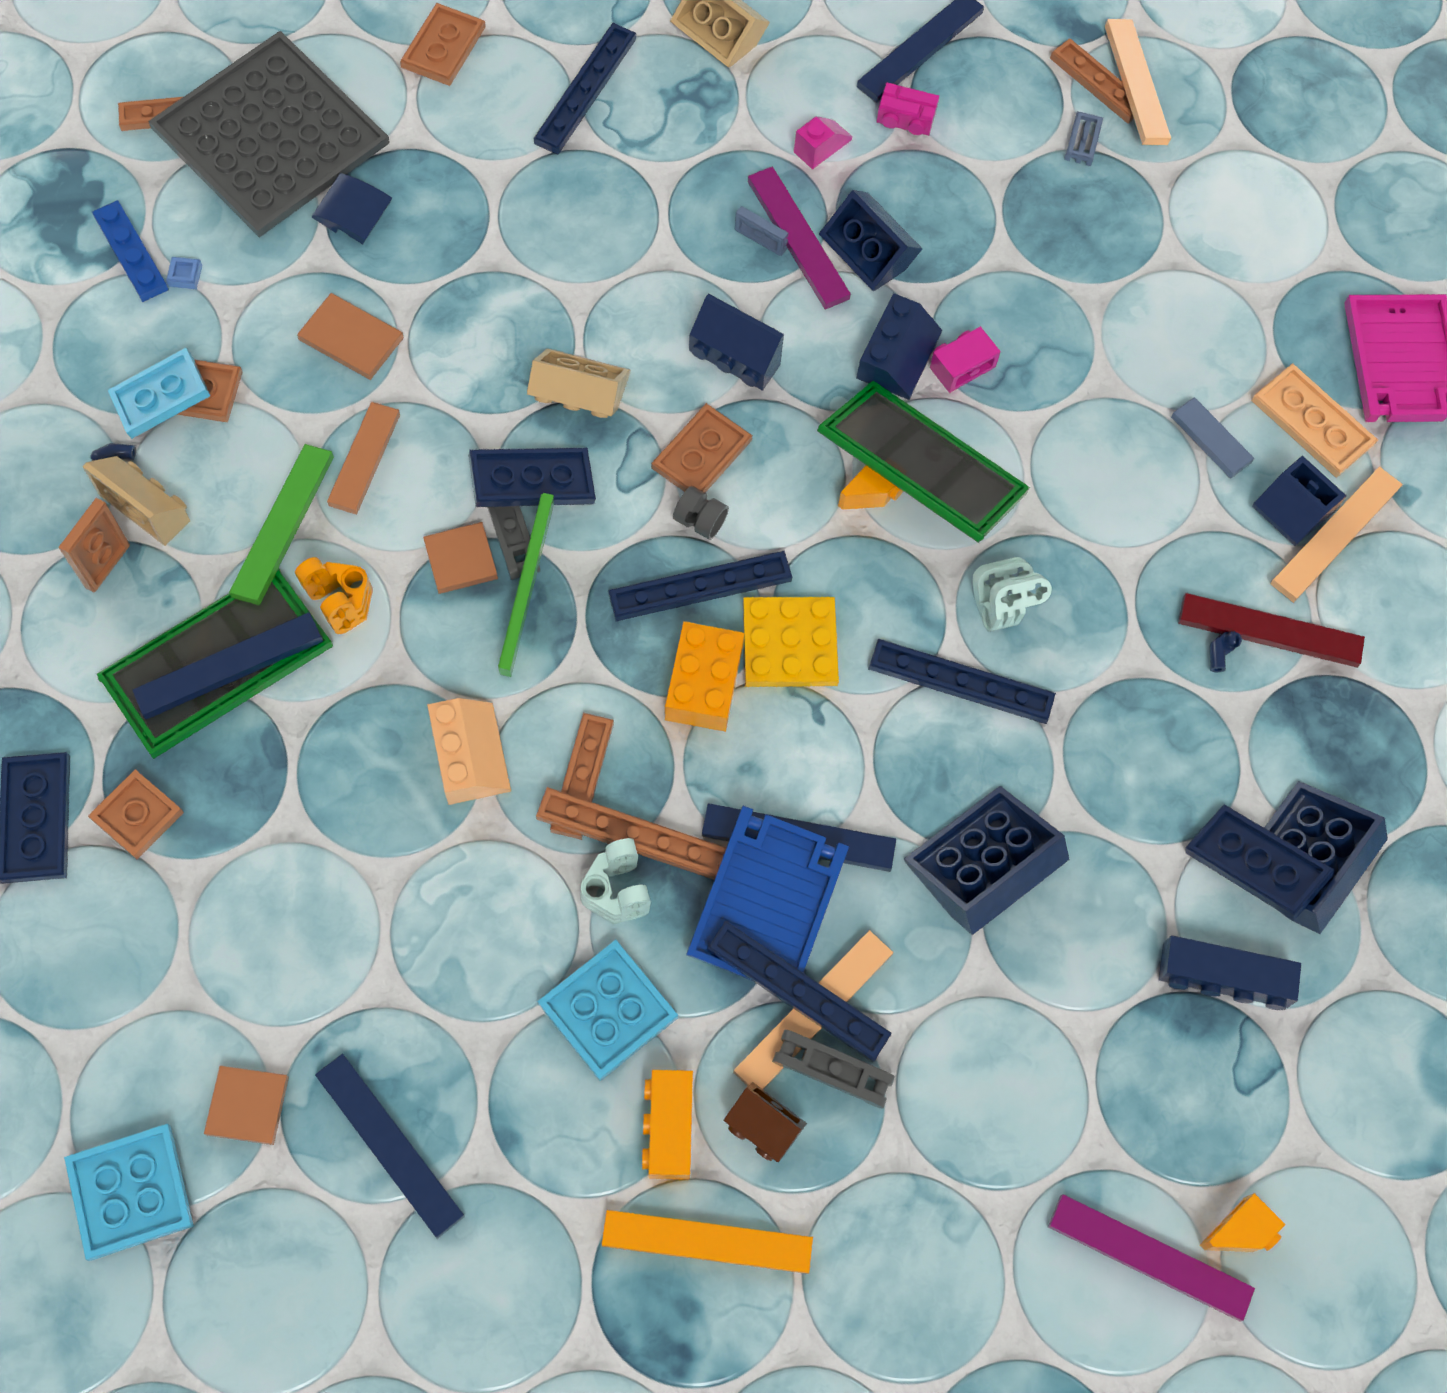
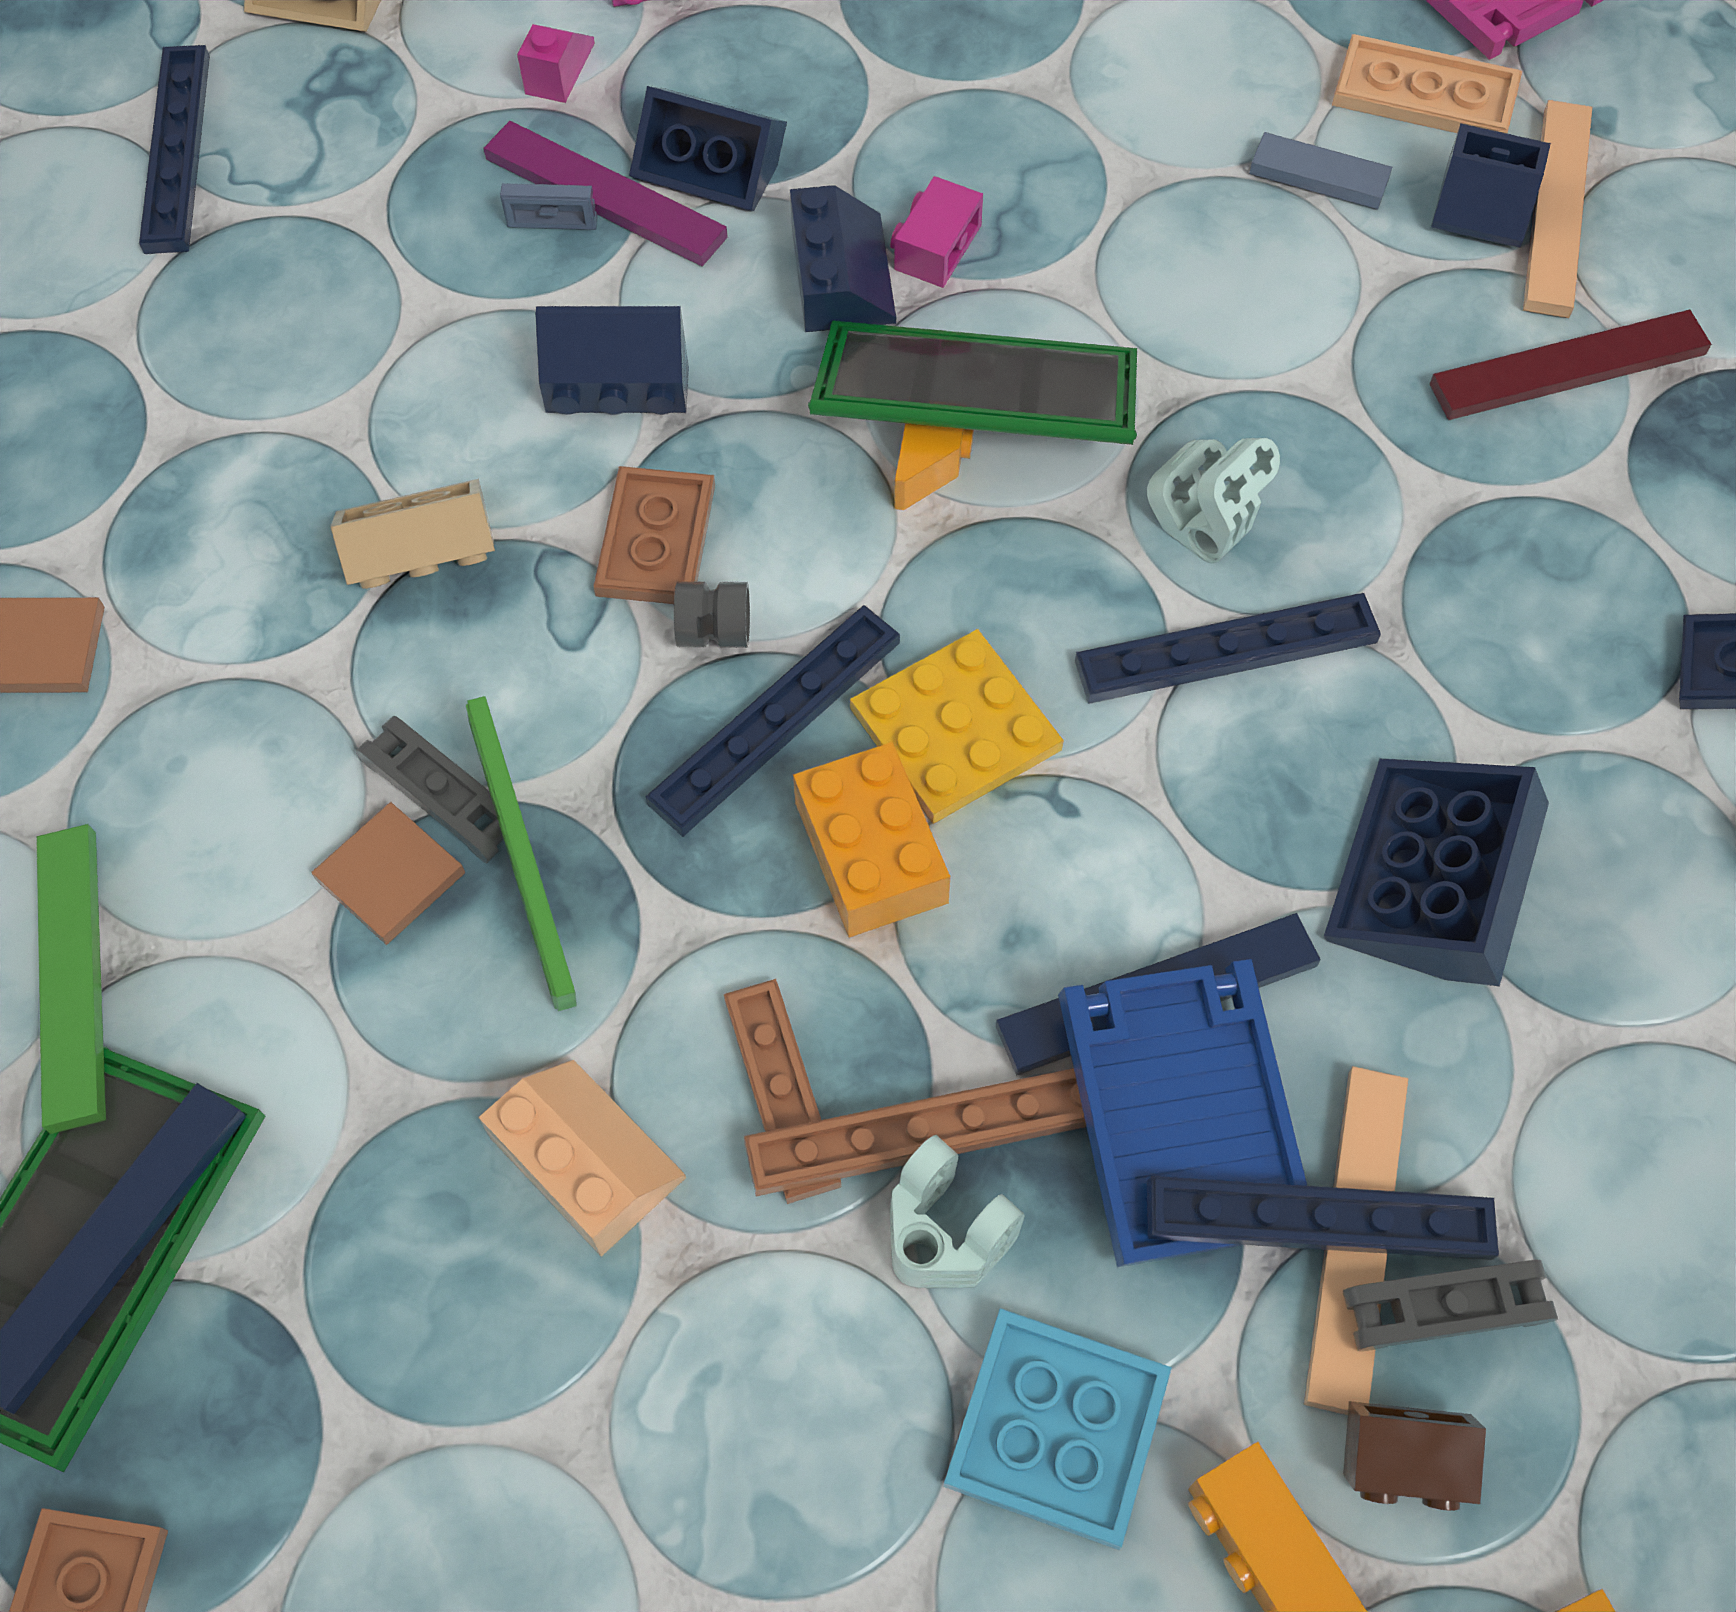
camera: 25 degrees left, 5 degrees down
light orange piece [295,557,373,634] -> none
nougat tile [327,402,400,515] -> none
dark blue tile [468,448,596,507] -> none
dark blue arm [1209,631,1242,673] -> none

